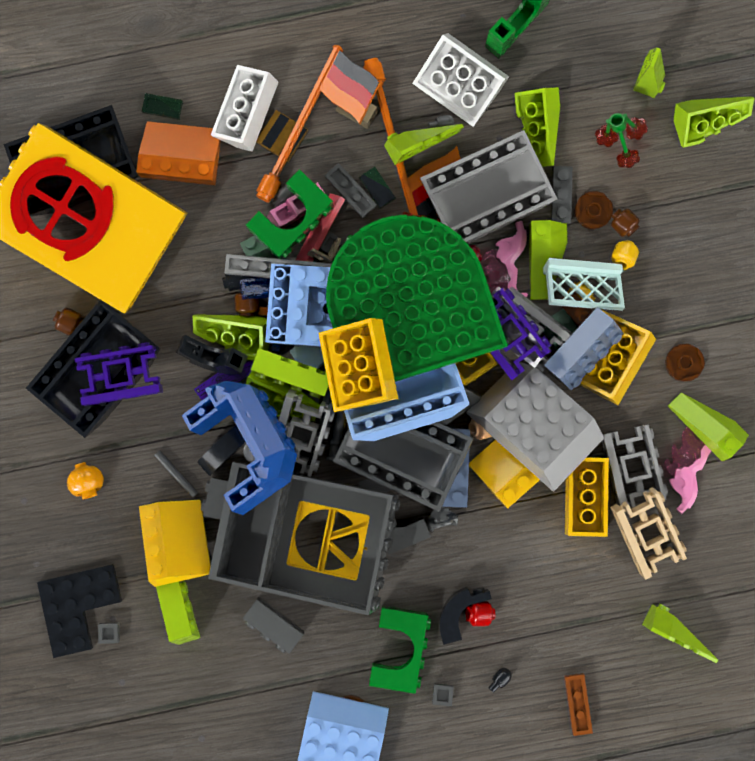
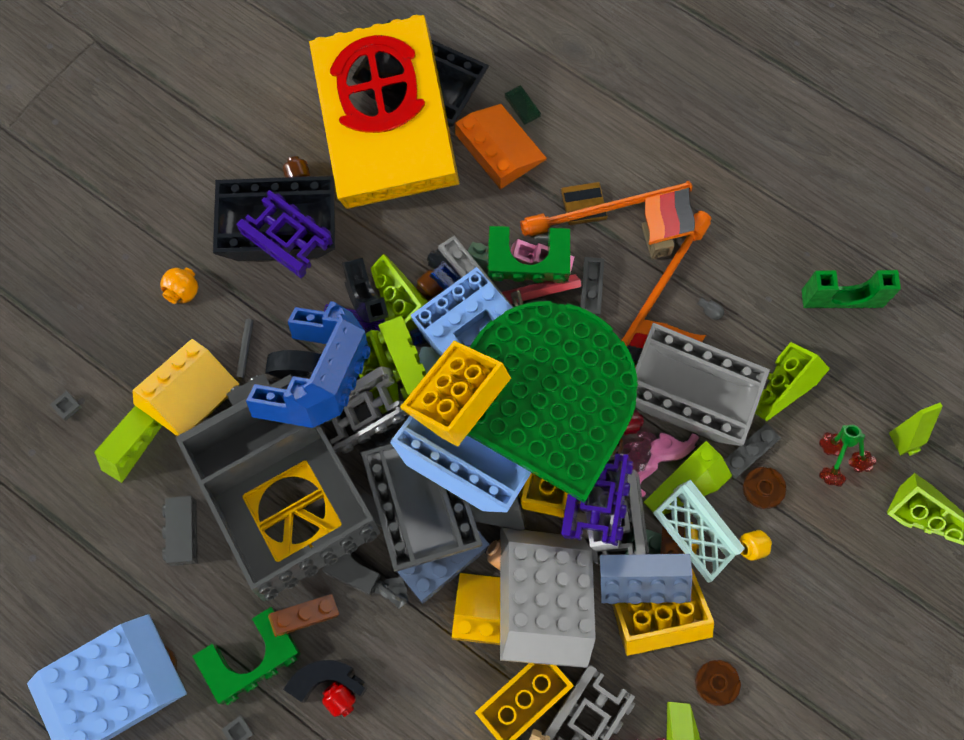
camera: 40 degrees right, 15 degrees down
black plate [37,564,122,658] -> none
white slope [211,65,278,152] -> none
black tile [359,167,396,209] -> none
lime wedge [384,124,464,165] -> none
white slope [412,33,509,127] -> none
reddish brown head [611,209,640,237] -> none
none -> dark orange plate [268,594,339,637]

